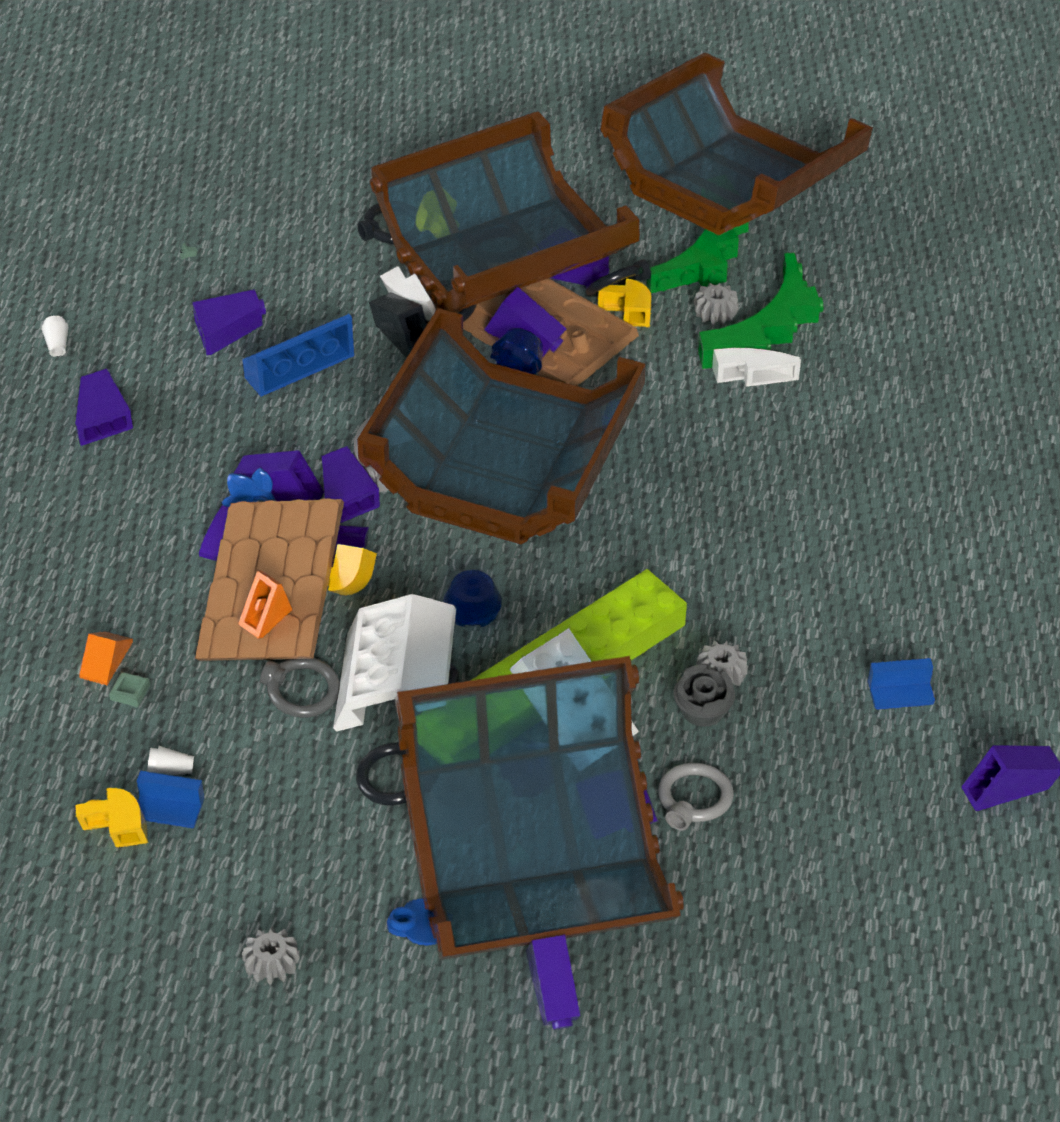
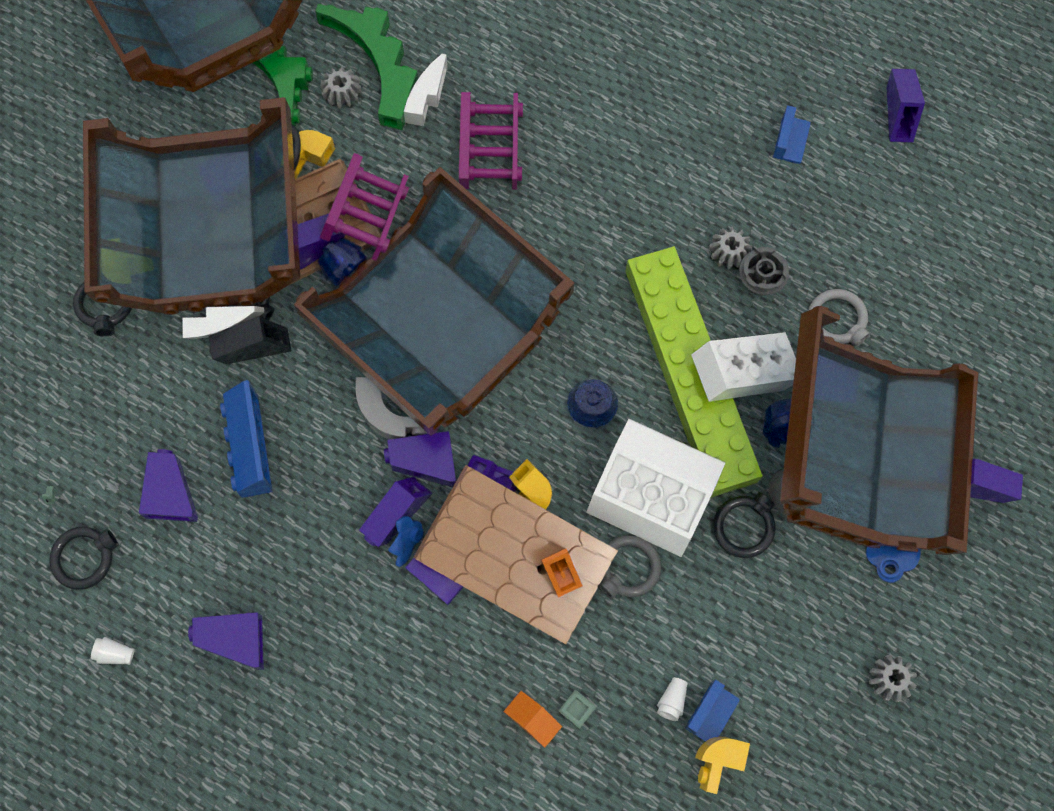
camera: 70 degrees left, 25 degrees up
none -> black piece [49,526,119,590]
none -> magenta fence [320,153,409,261]
none -> magenta fence [459,92,523,190]

